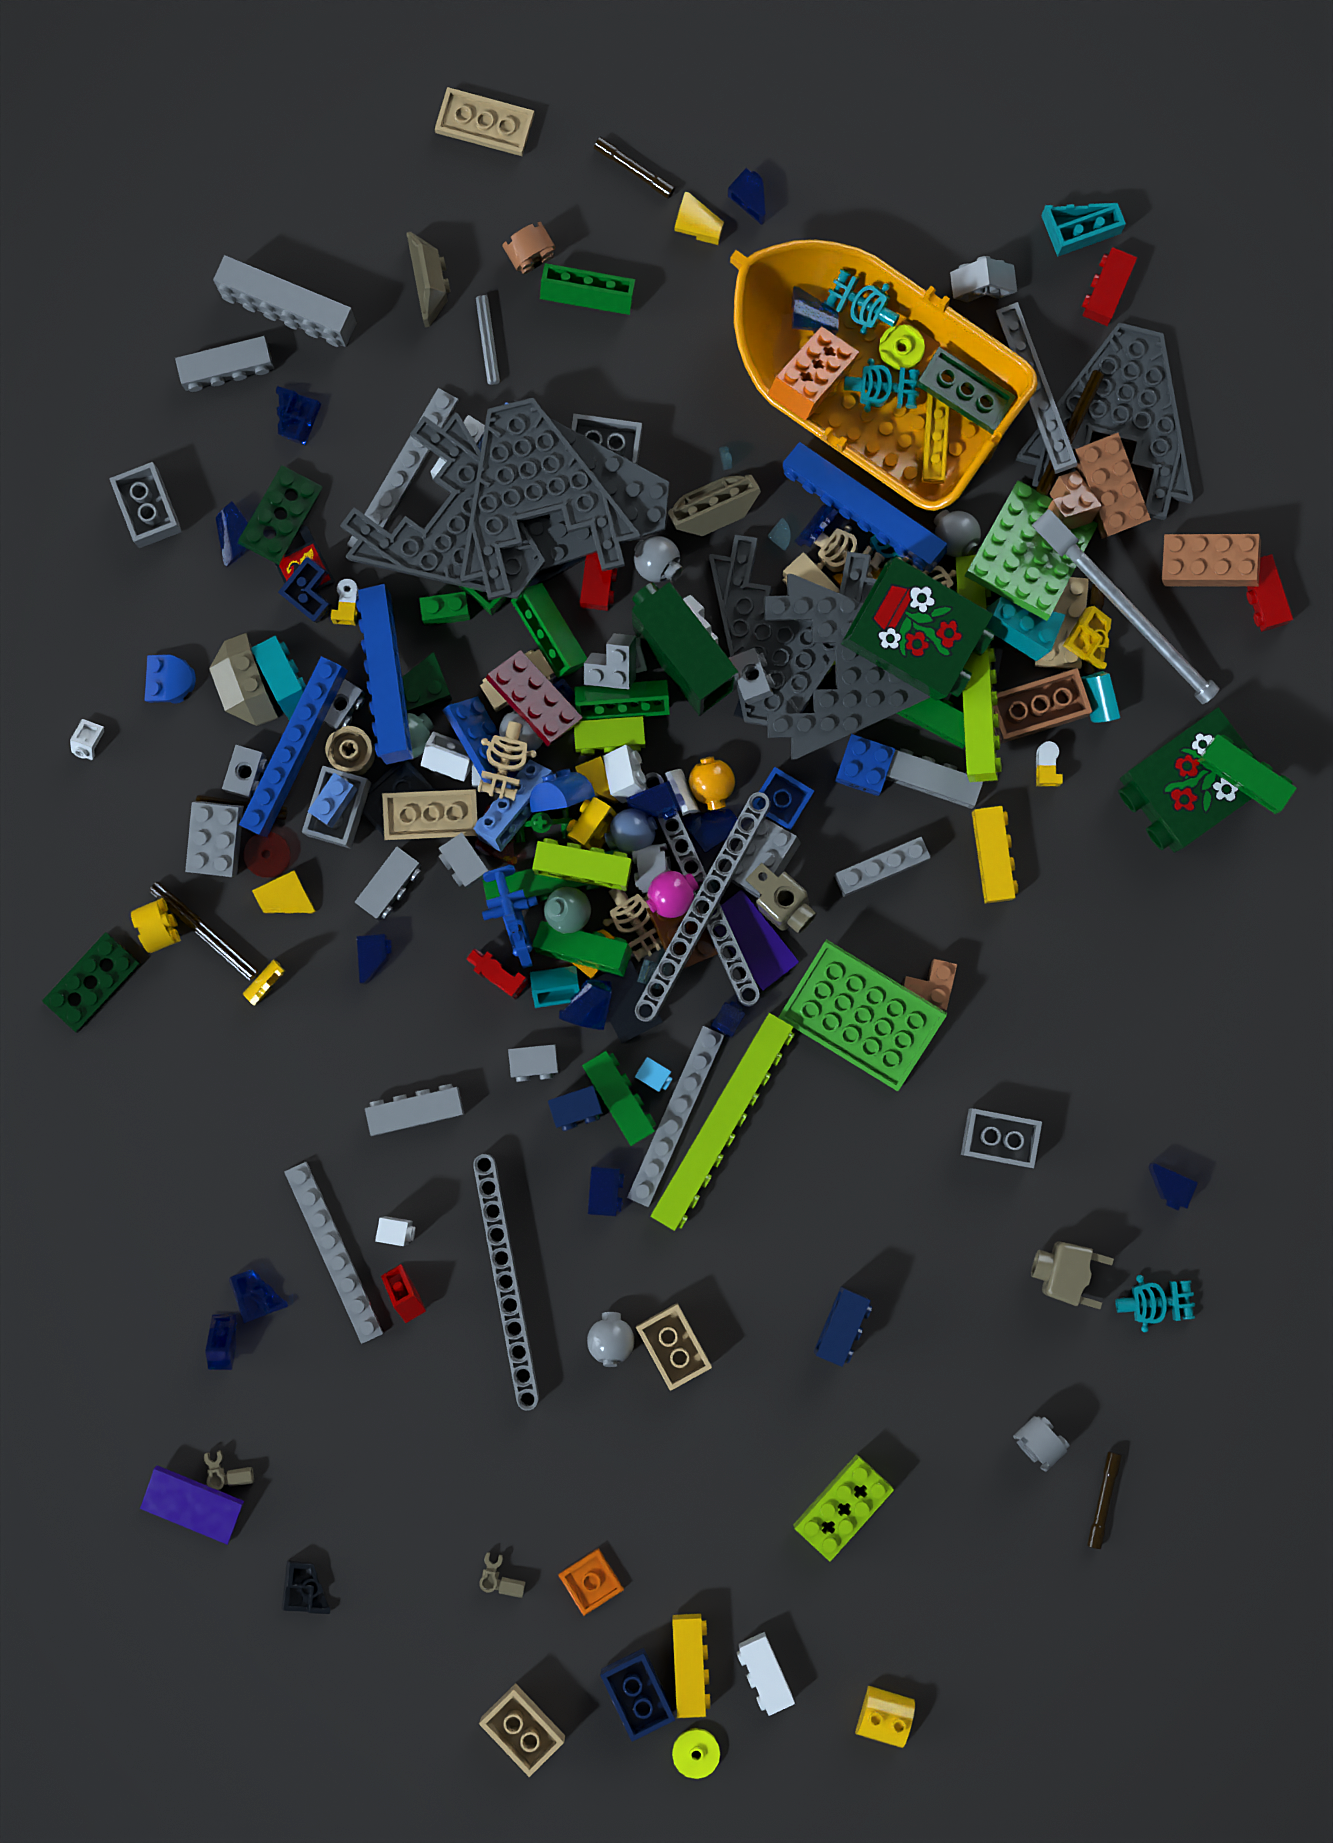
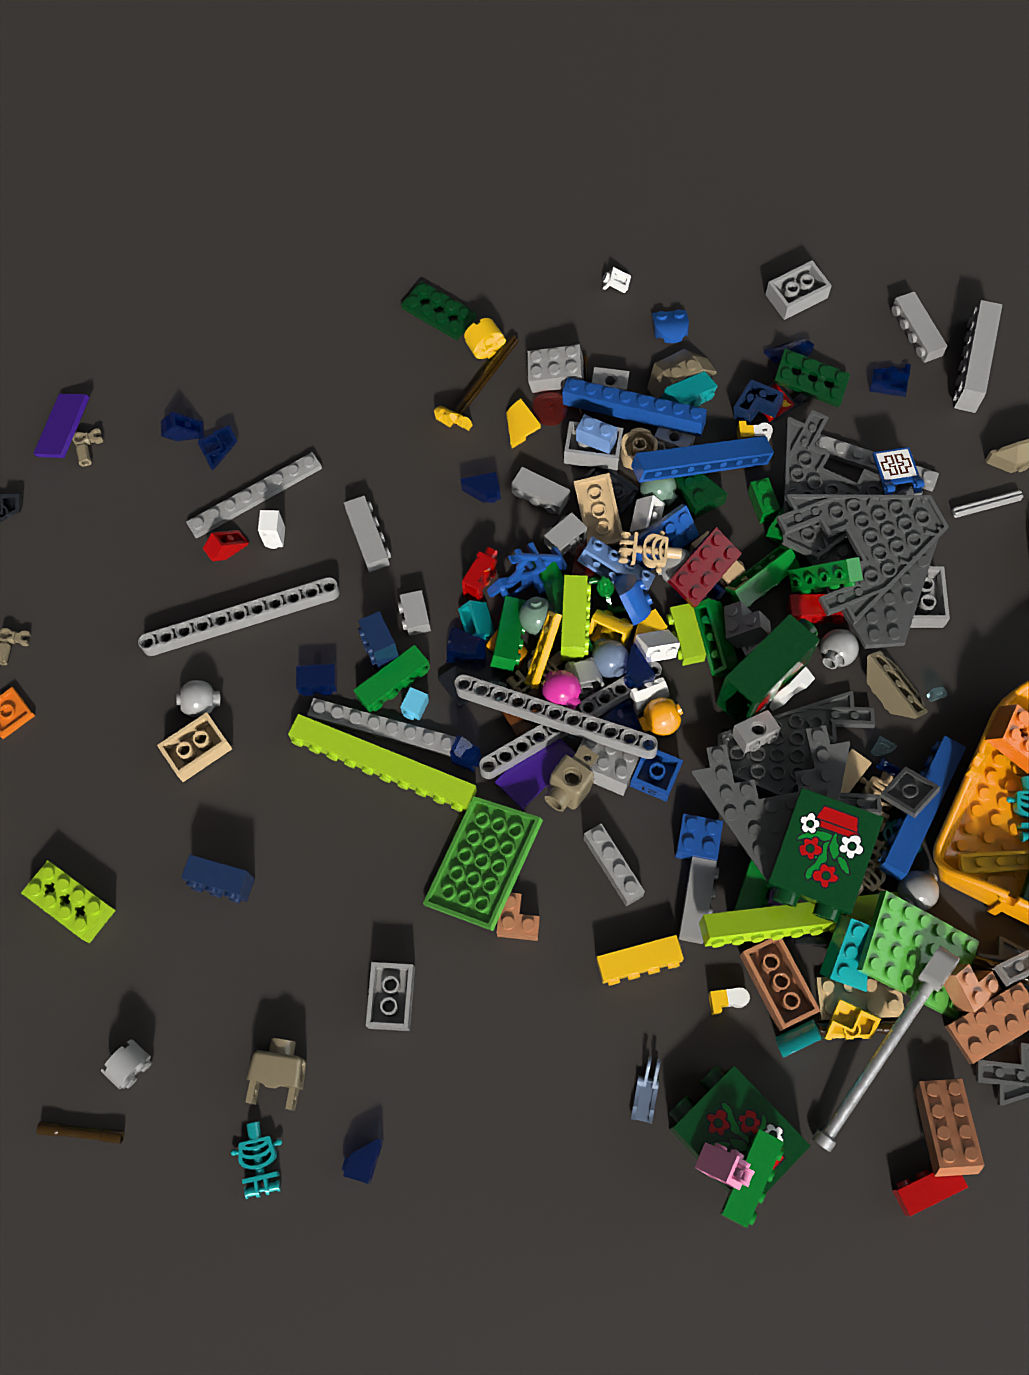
camera: 85 degrees right, 15 degrees down
none -> yellow tile [524,611,562,689]
none -> sand blue arm [631,1056,661,1124]
none -> bright pink brick [694,1142,755,1190]
none -> green brick [788,557,863,594]
none -> flag [872,447,925,495]
none -> dark grey plate [881,766,940,818]

